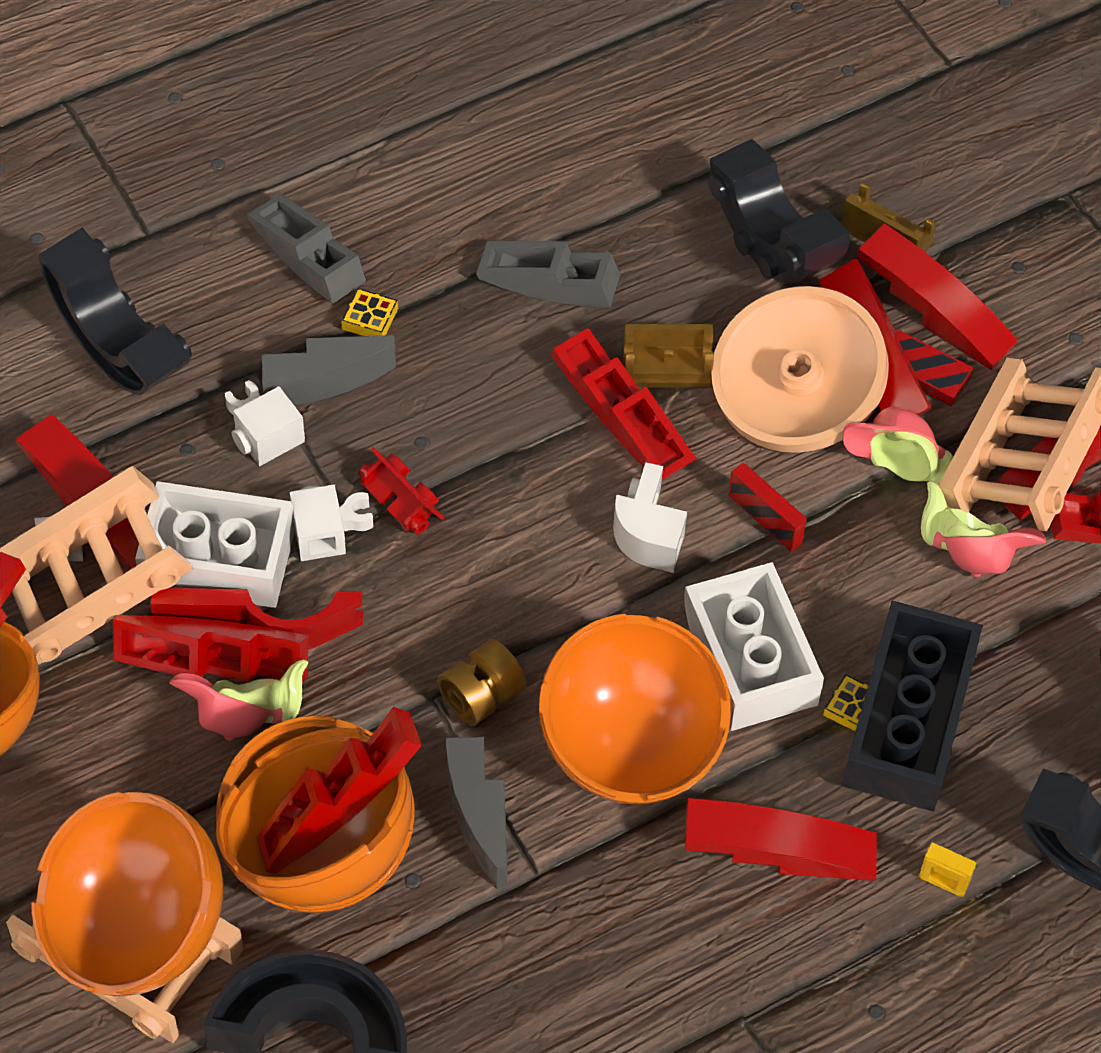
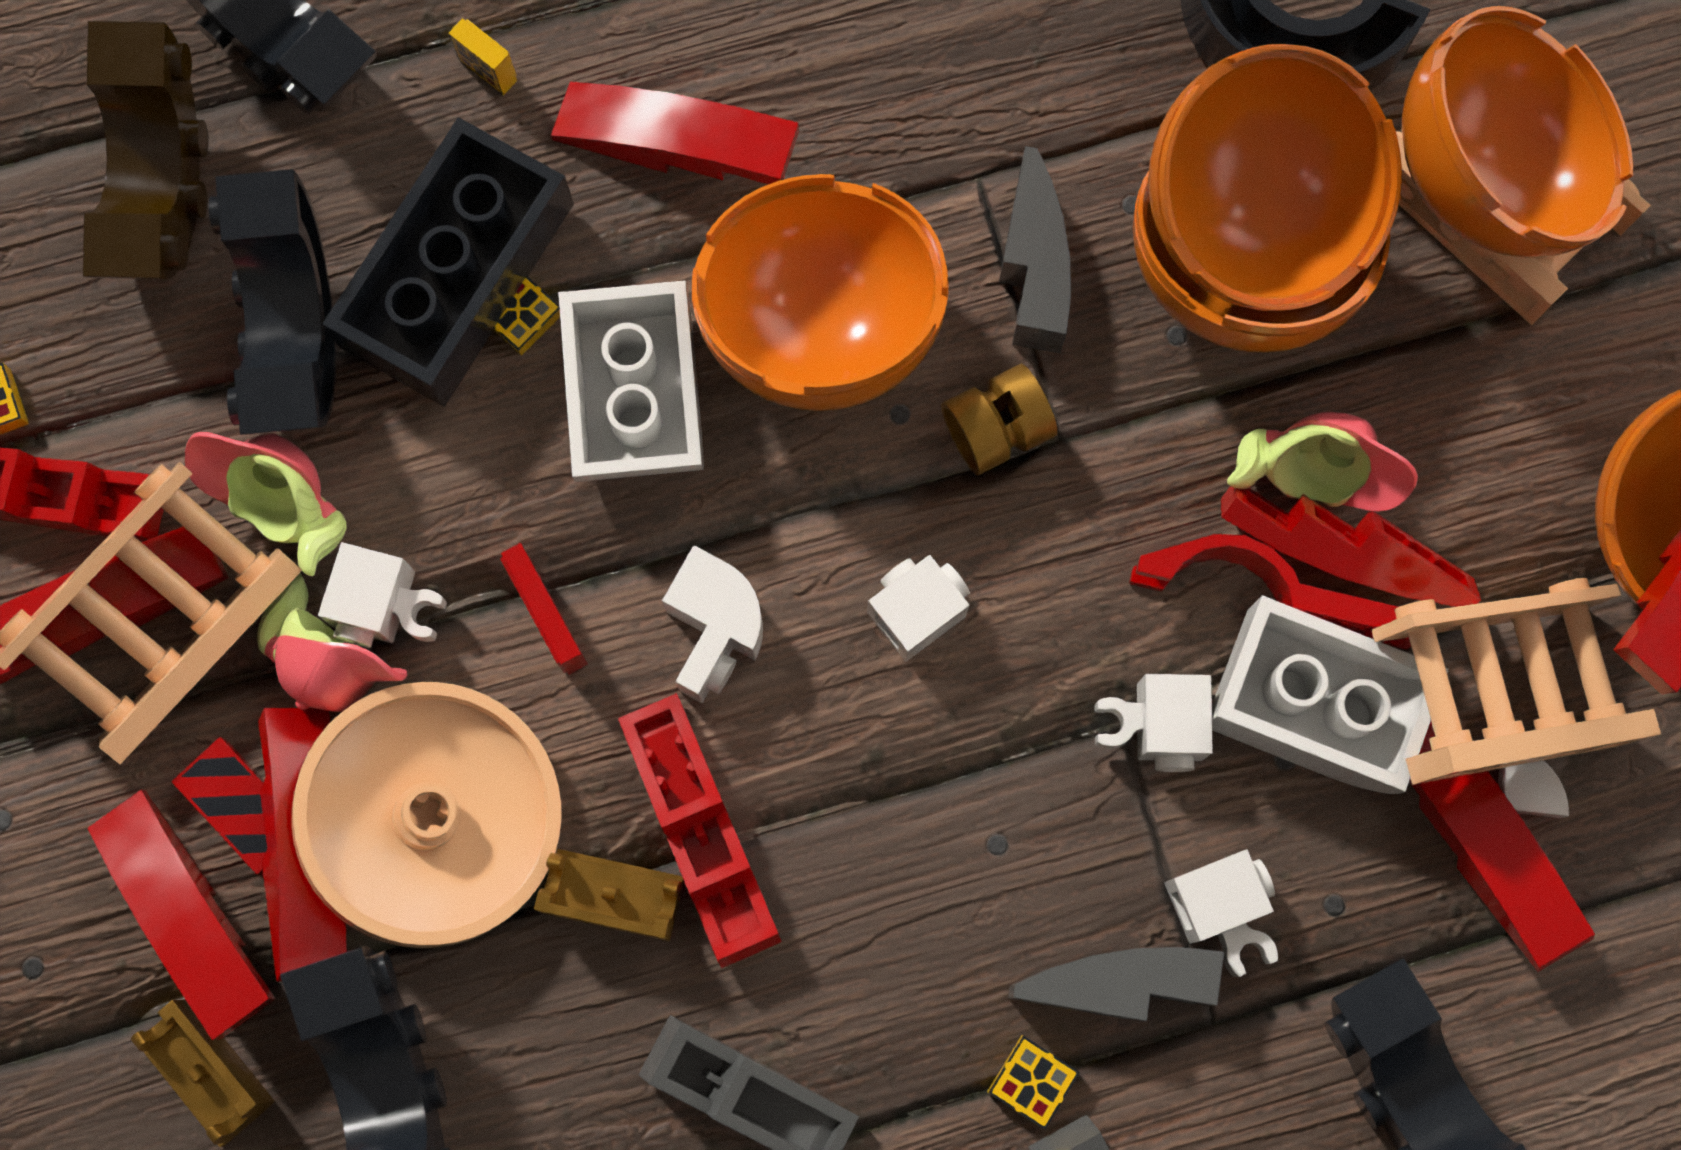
camera: 165 degrees left, 20 degrees up
red slope [256,707,422,874] -> none
red hinge [358,447,445,535] -> none
none -> black brick [208,169,336,435]
none -> white brick [318,542,447,648]
none -> white brick [867,555,970,662]

